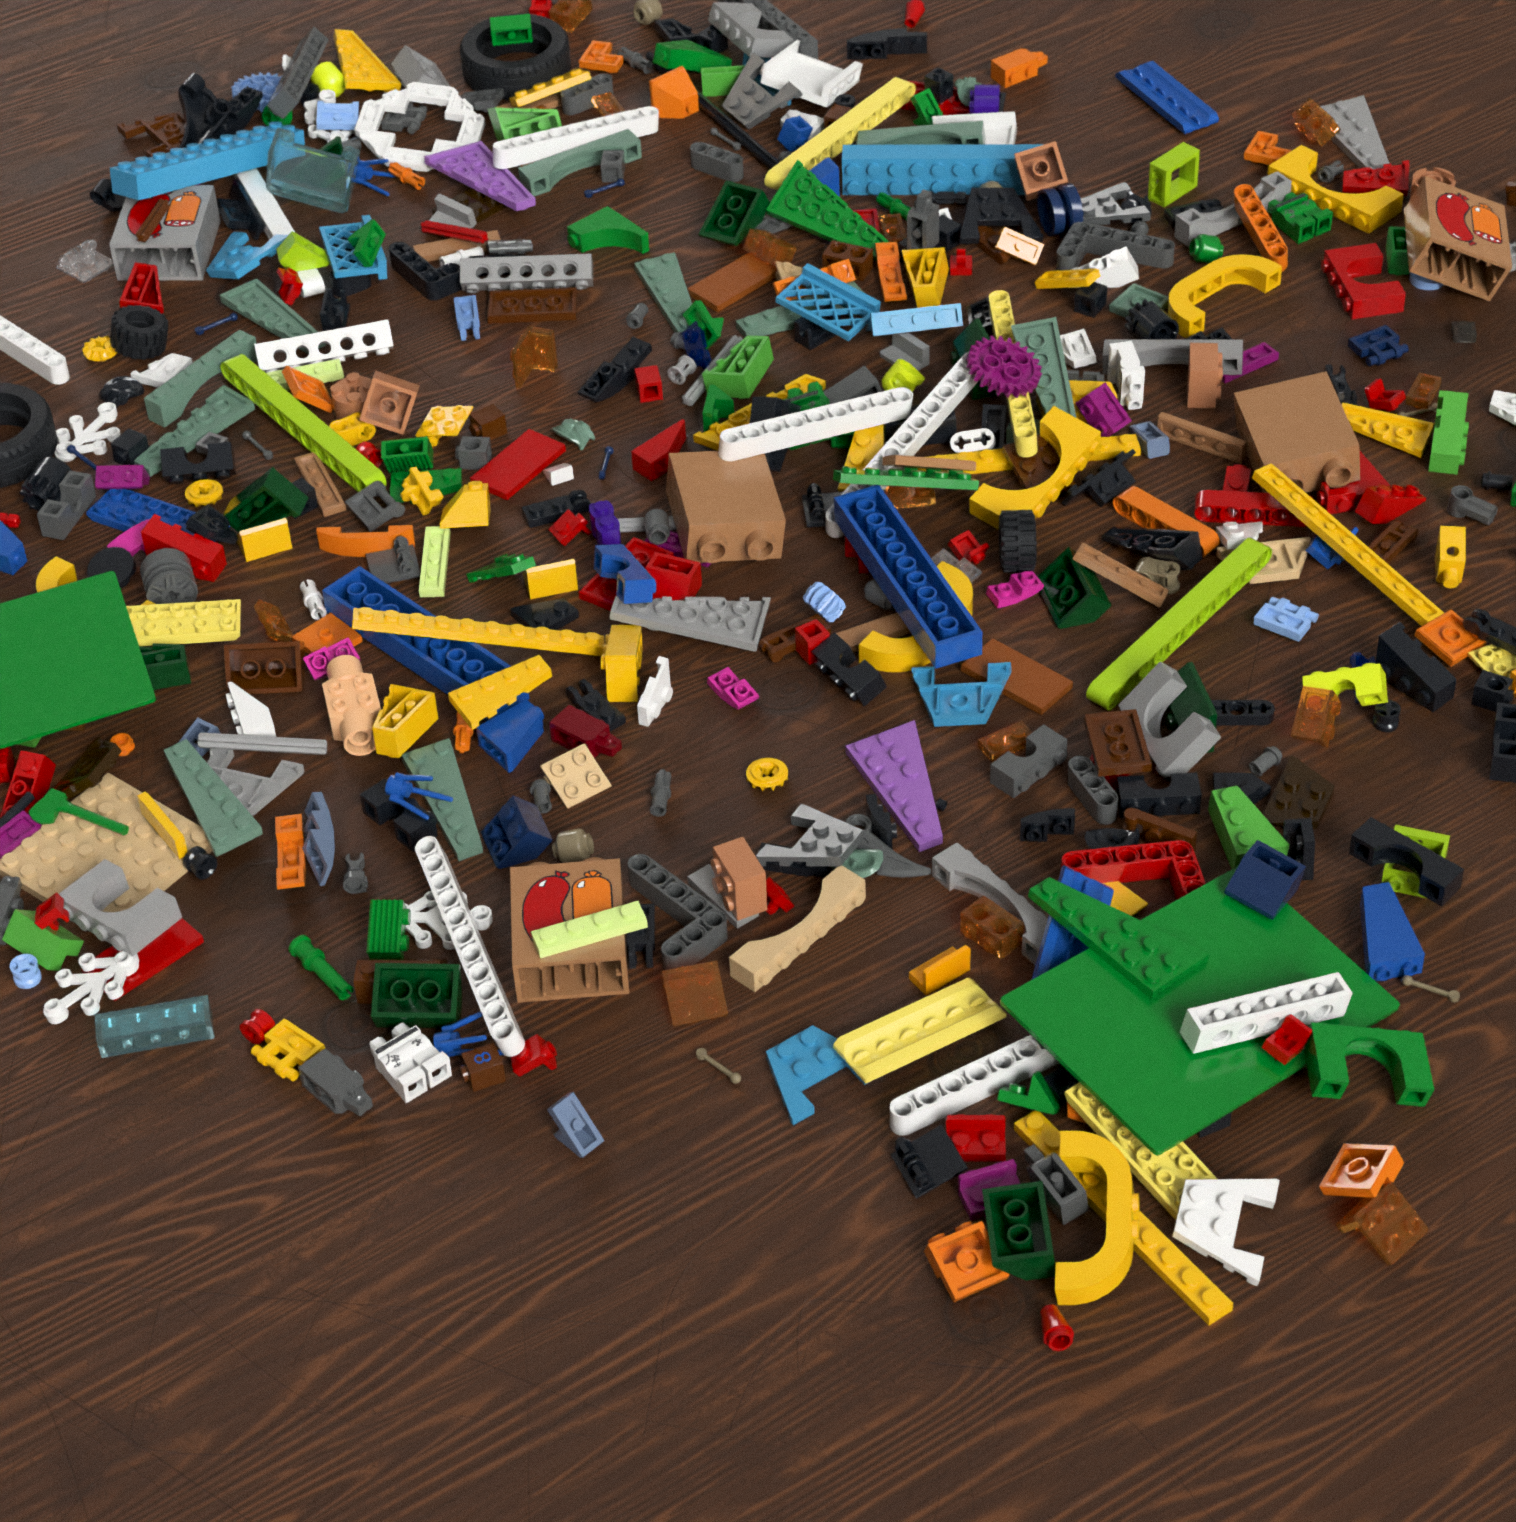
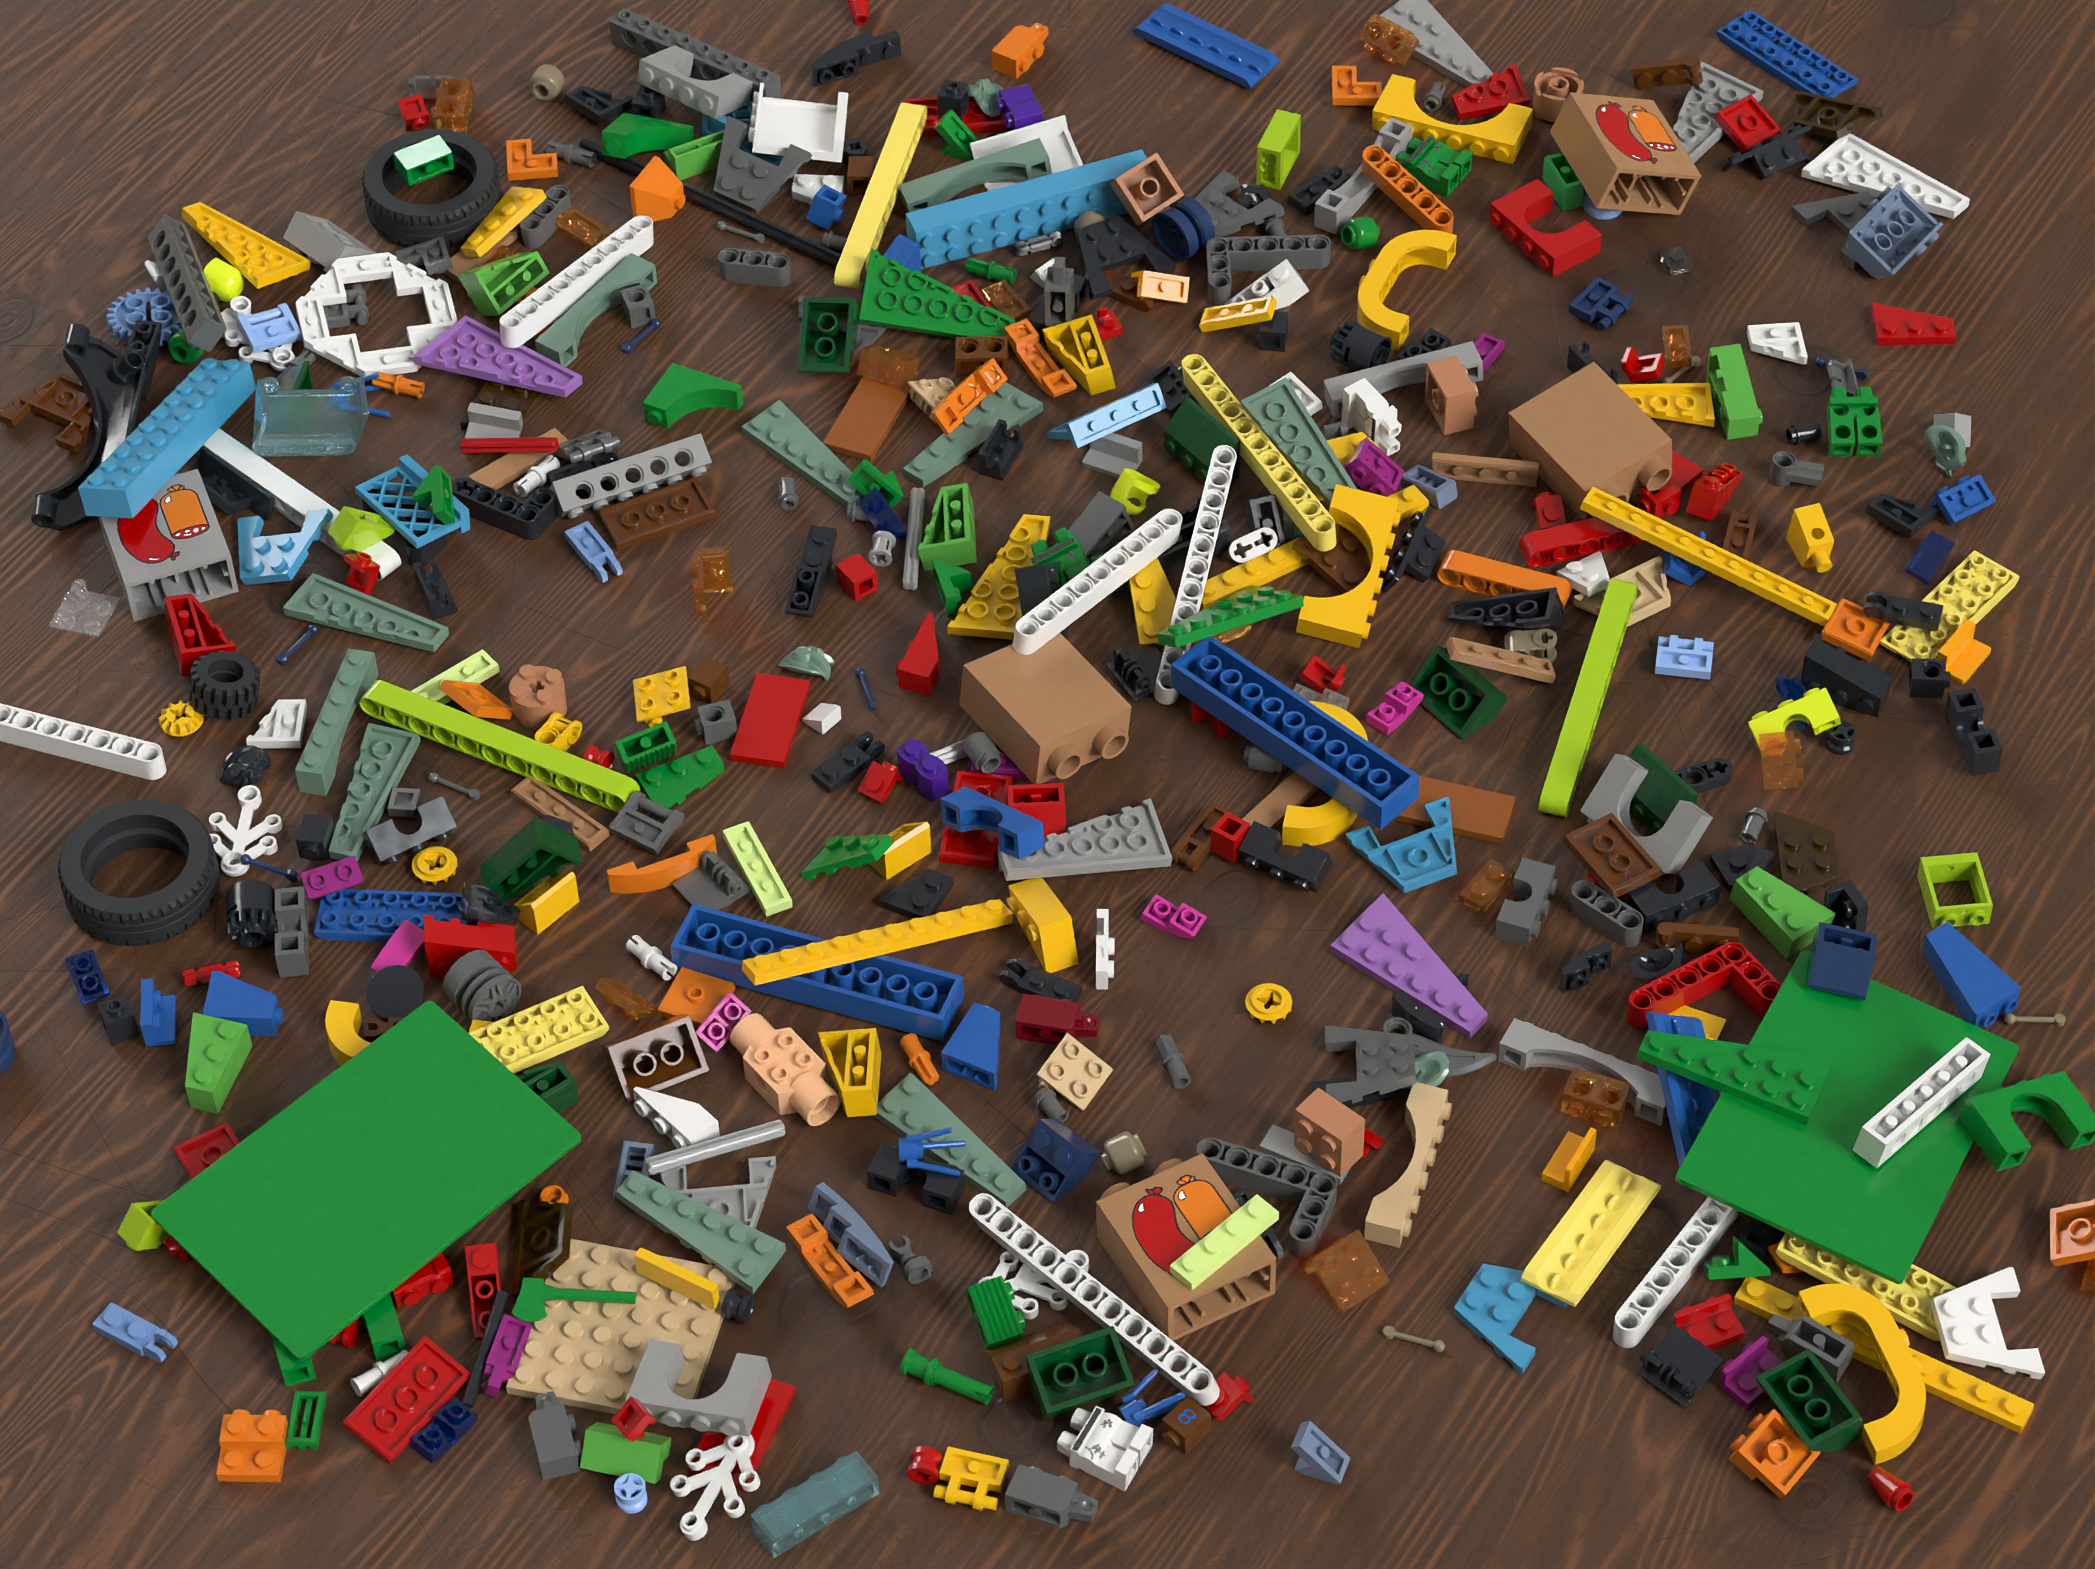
camera: 25 degrees left, 5 degrees up
reddish brown axle [135,199,170,243] -> none
white brick [254,320,394,373] -> none
nougat brick [359,371,420,435] -> none
yellow hips [400,467,443,515] -> none
yellow slope [440,481,491,529] -> none
yellow wing [448,655,552,730] -> none
dark azure fence [775,263,881,341] -> none
light blue gear [803,582,846,622] -> none
medium nougat tile [882,455,976,471] -> none
magenta gear [966,336,1042,398] -> none
black tyre [999,510,1037,572] -> none
sand green tile [1109,283,1169,317] -> none
red bracket [1261,1014,1313,1065] -> none
black arch [1349,817,1464,907] -> none

